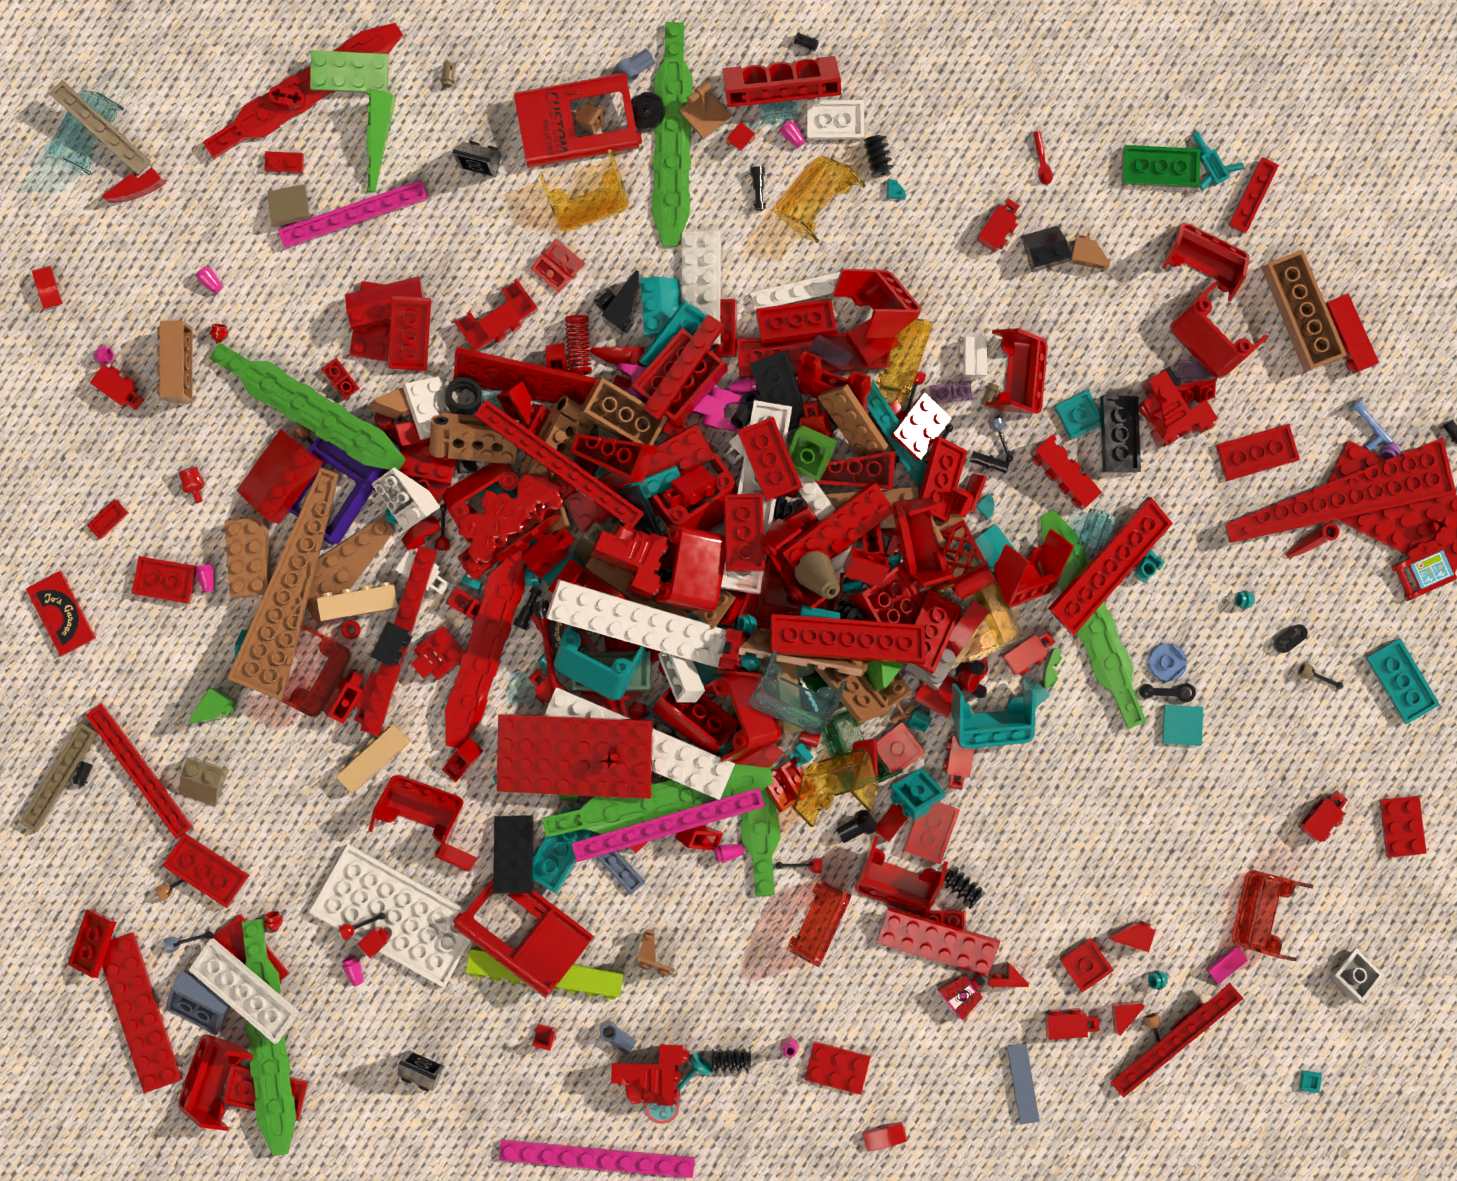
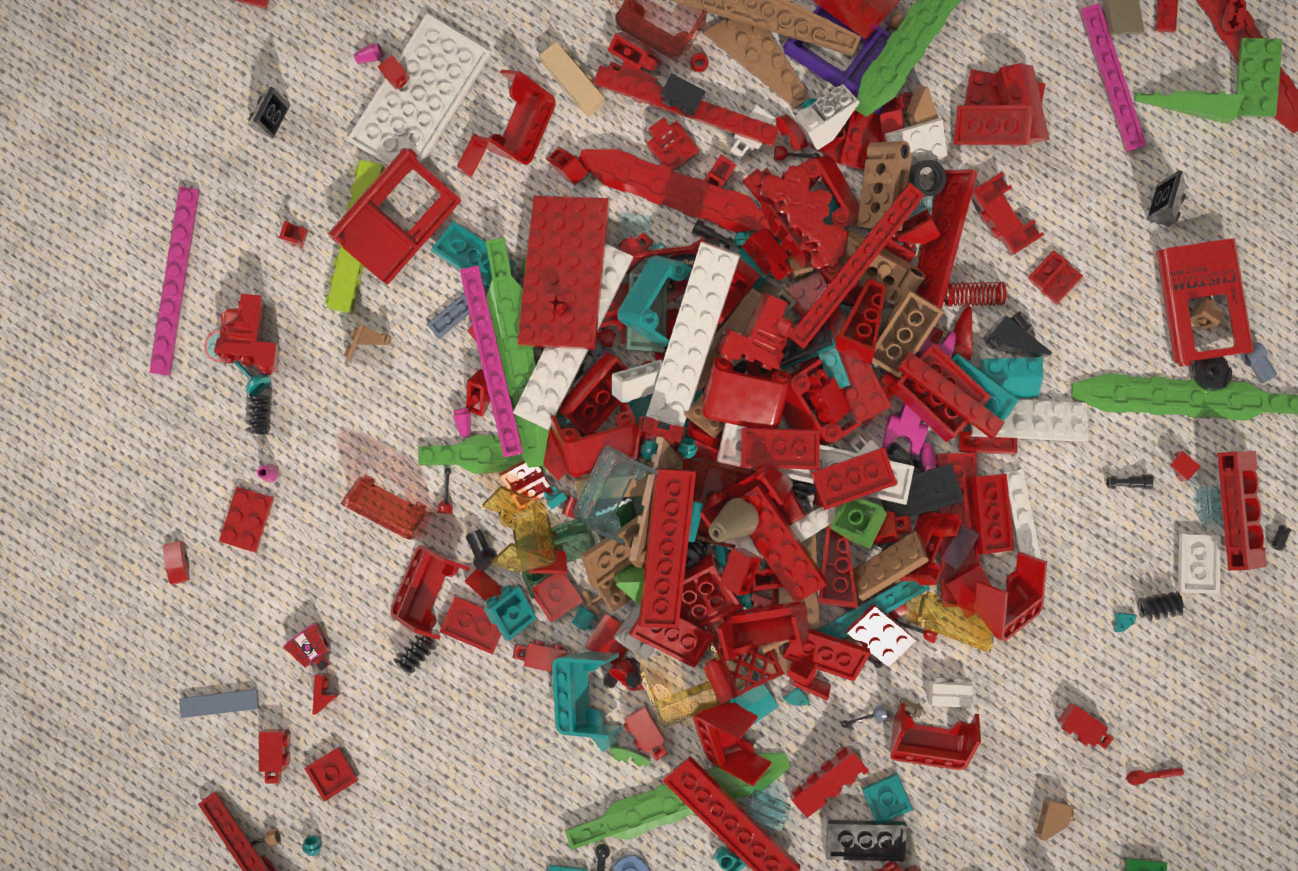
camera: 100 degrees right, 0 degrees up
tan brick [317,582,398,622] -> none
red slope [321,358,360,400] -> none
hinge [338,912,386,940] -> none
dark tan pin [440,61,456,88] -> none
black tile [455,459,477,474] -> none
teal tile [461,576,483,591] -> none
black plate [493,815,534,894] -> none
clear yellow windscreen [539,149,629,232] -> none
red slope [545,343,568,372] -> none
sand blue piece [600,1021,637,1055] -> none
medium nougat plate [679,81,732,140] -> none
clear yellow windscreen [773,156,866,243] -> none
dark pink cone [779,120,806,149] -> none
plate [877,907,1000,976] -> none
red slope [925,910,966,930] -> none
clear purple slope [929,381,972,404] -> none
red slope [945,600,989,657] -> none
black pin [970,450,1010,474] -> none
black slope [1021,226,1071,272] -> none
red slope [1108,921,1156,952] -> none
red slope [1112,1001,1145,1036] -> none

